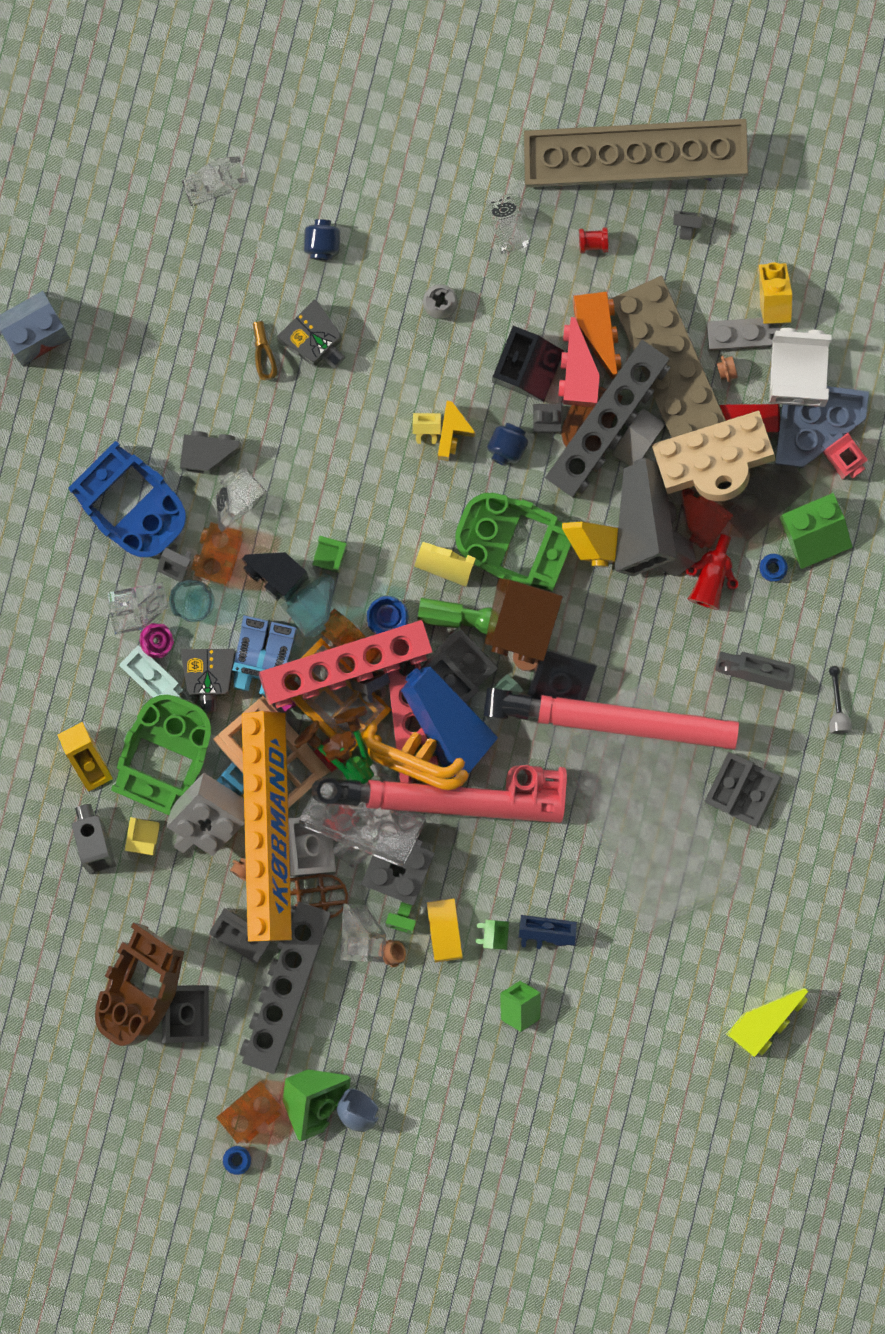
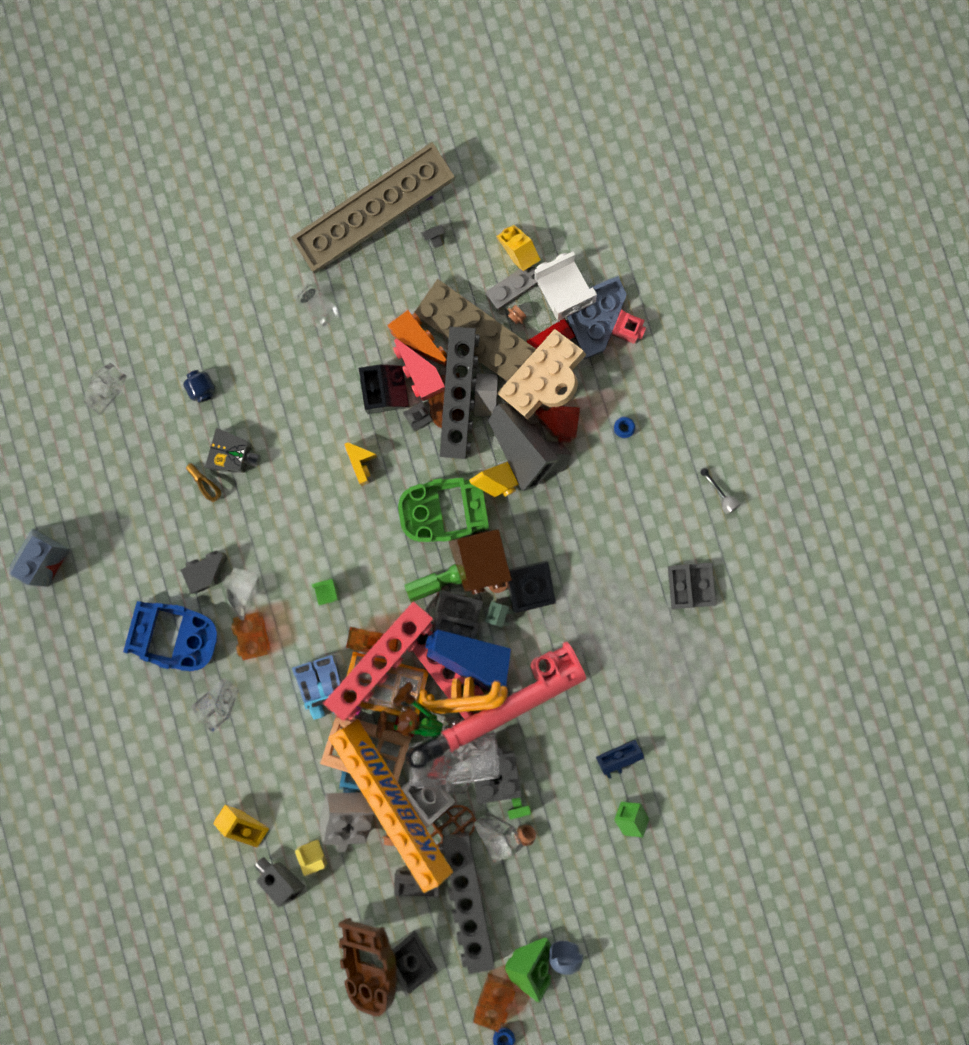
camera: 30 degrees left, 0 degrees up
bright green slope [111,695,211,815] -> none
light aqua hinge [119,645,183,698] -> none
dark pink plate [140,623,174,658] -> none
dark grey tile [157,545,191,583] -> none
clear light blue hair [169,579,215,622] -> none
dark grey torso [181,649,236,712] -> none
black slope [242,552,309,602] -> none
clear light blue slope [281,572,335,638] -> none
dark grey tile [349,670,390,703] -> none
blue hair [367,596,409,635] -> none
light yellow tile [412,413,441,444] -> none
light yellow slope [414,542,476,587] -> none
light grey piece [422,284,458,319] -> none
yellow slope [427,898,463,963] -> none
bright green tile [476,920,509,950] -> none
coral piece [483,688,739,750] -> none
dark blue head [487,423,528,466] -> none
red bush [579,227,608,254] -> none
red piece [685,534,738,610] -> none
clear smoke plate [711,464,812,542] -> none
dark grey hinge [715,651,796,692] -> none
neon yellow slope [726,988,808,1057] -> none
bright green slope [779,493,853,569] -> none

